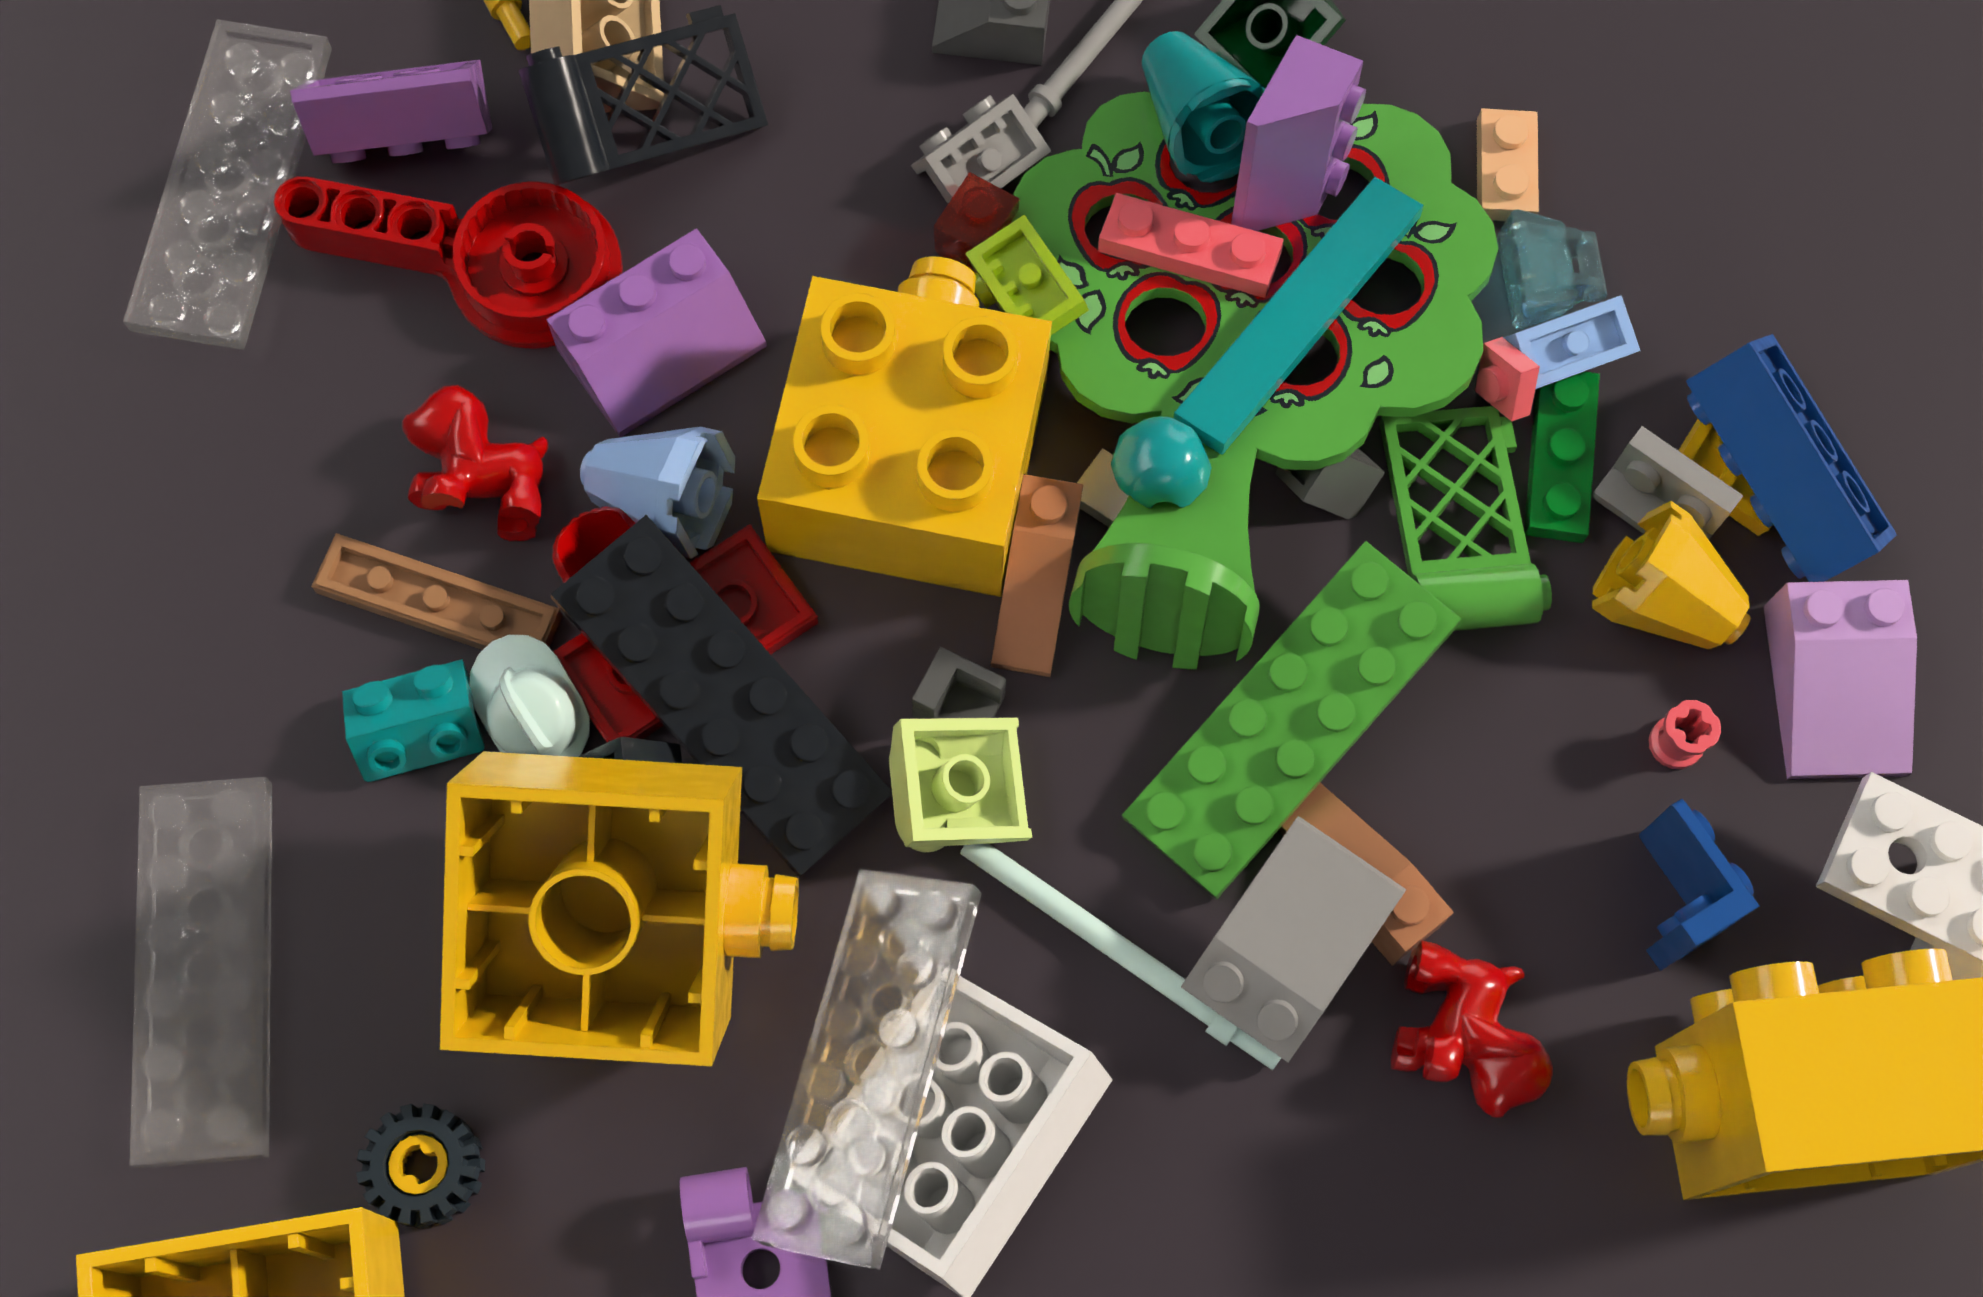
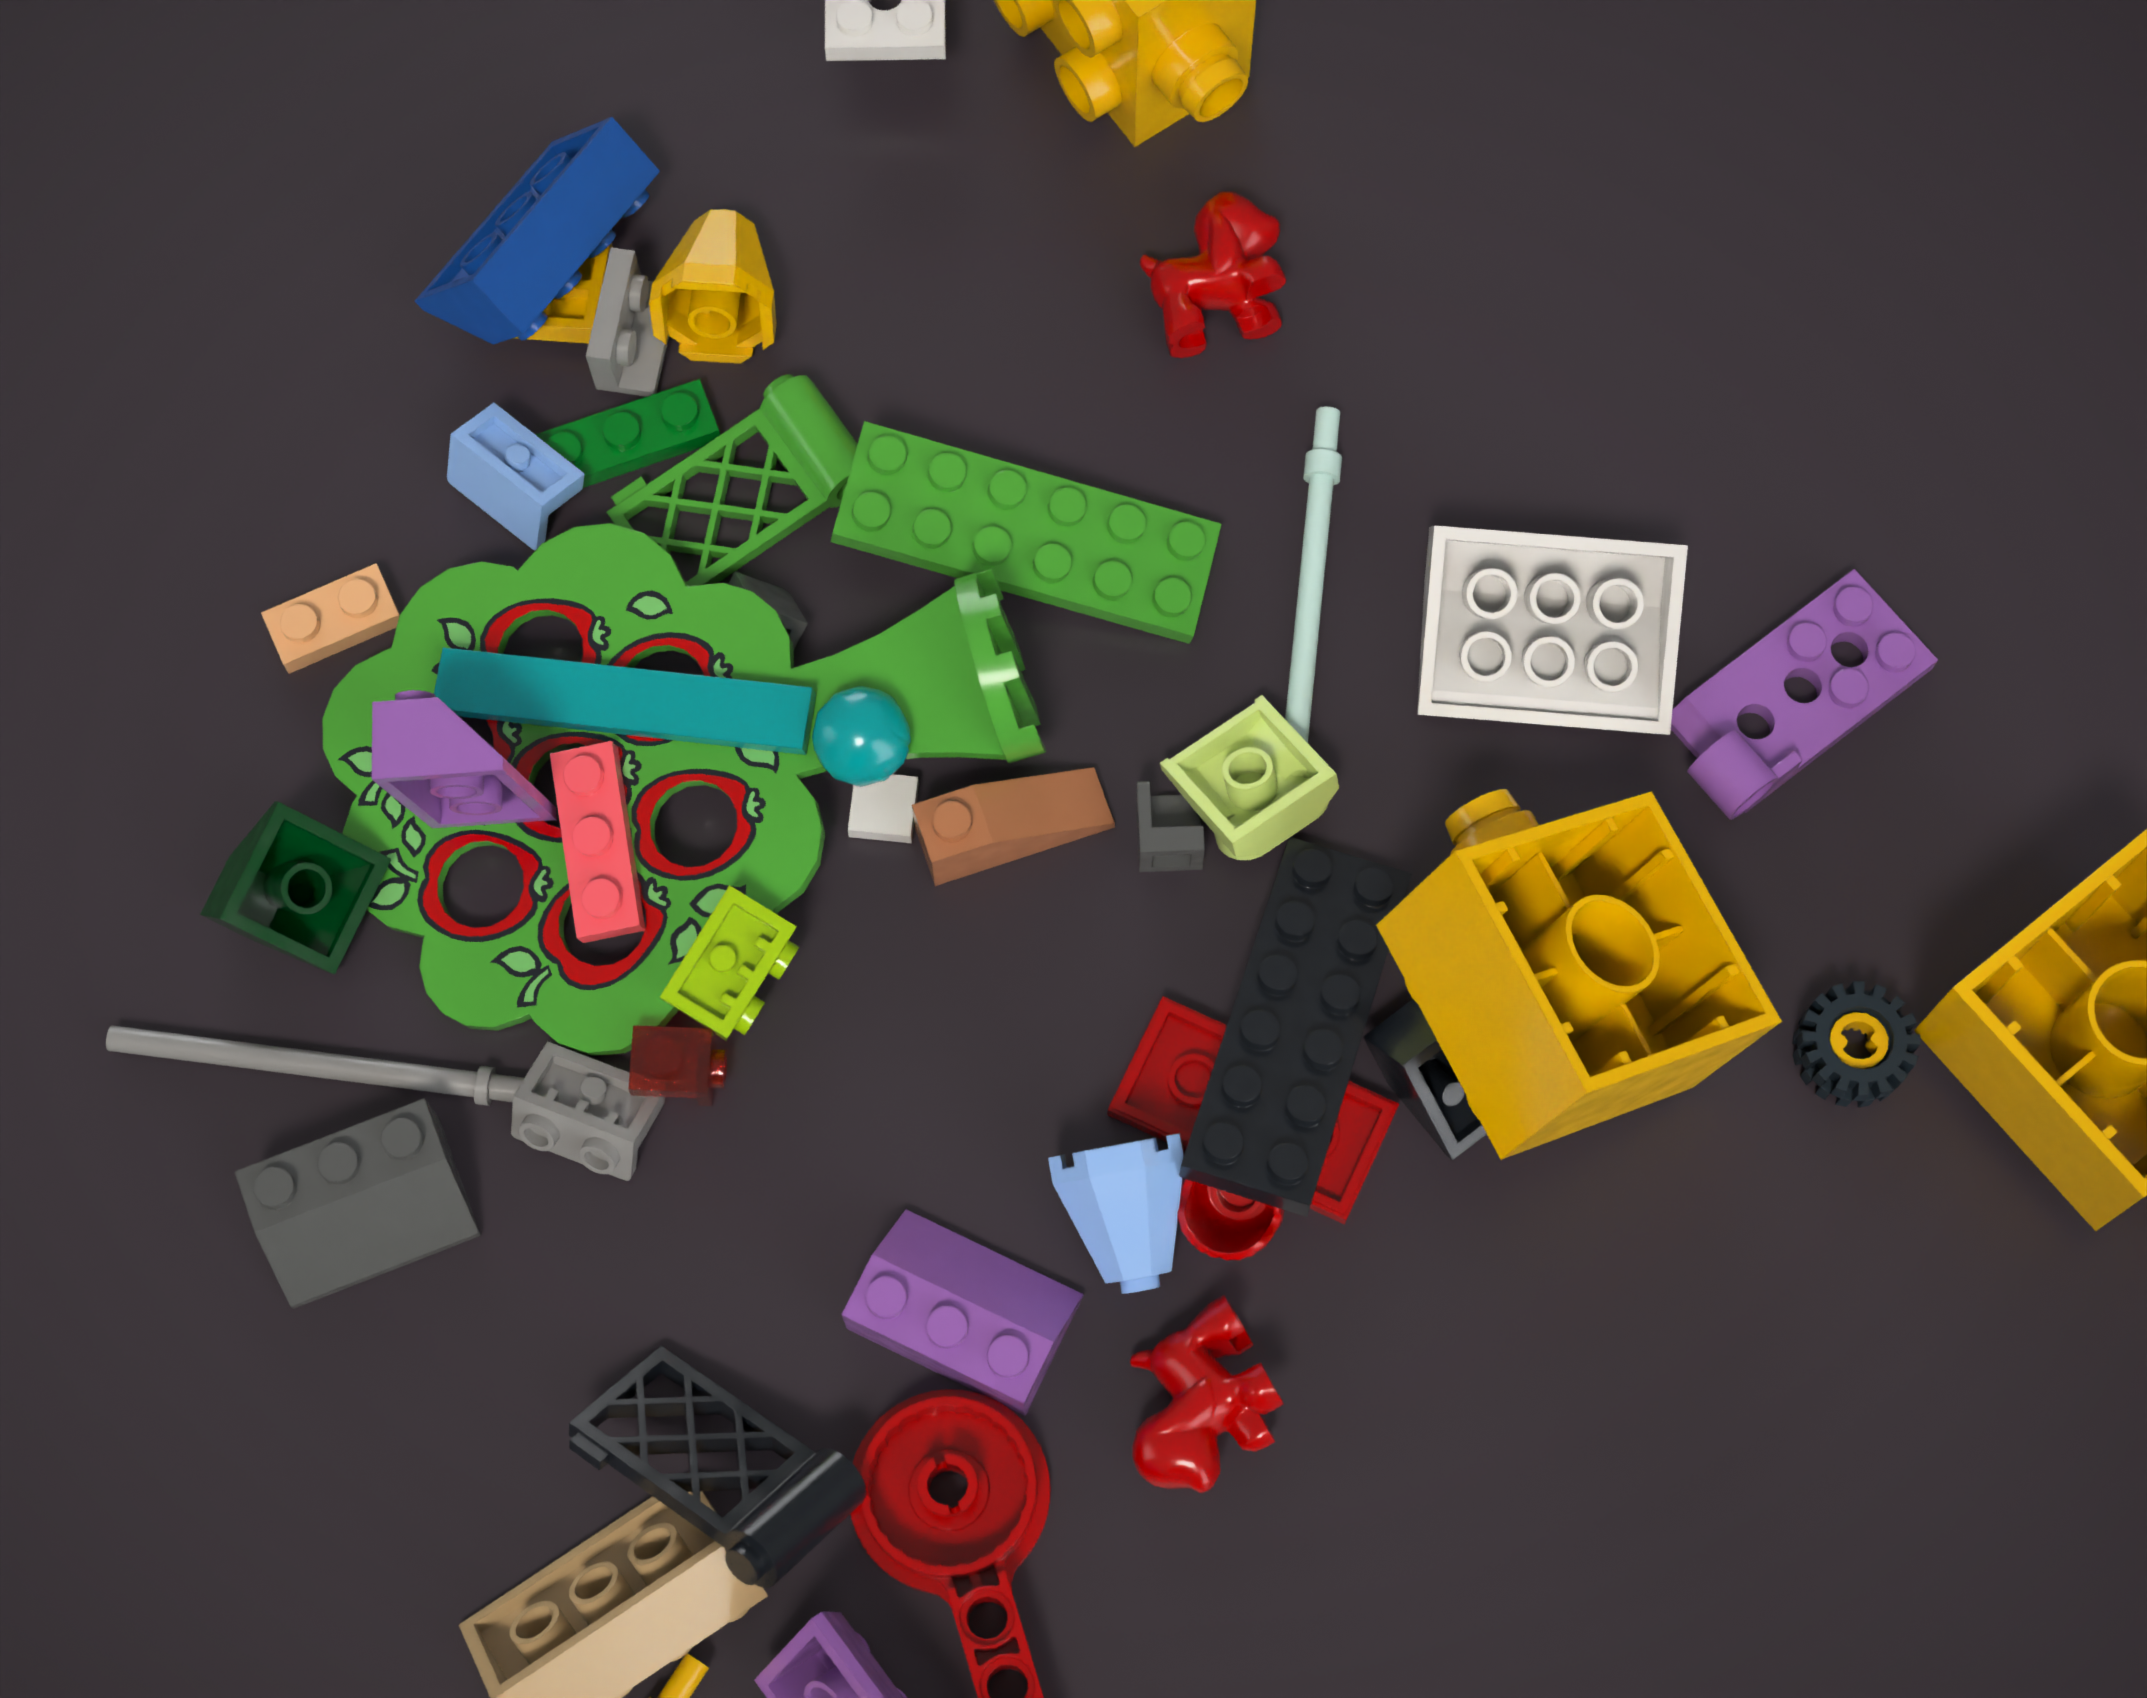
camera: 115 degrees left, 0 degrees up
clear plate [130,777,272,1168] -> none
medium nougat tile [311,533,563,650] -> none
teal bracket [342,659,485,782] -> none
light aqua piece [469,634,590,757] -> none
clear plate [752,869,982,1270] -> none
yellow brick [757,257,1052,597] -> none
teal cone [1142,31,1266,183] -> none
light grey slope [1181,816,1406,1063] -> none
nougat slope [1279,783,1454,966] -> none
coral plate [1475,337,1540,422] -> none
clear light blue piece [1497,209,1608,330] -> none
blue bracket [1639,799,1759,971] -> none
coral bush [1649,700,1721,769] -> none
lavender slope [1763,580,1917,779] -> none

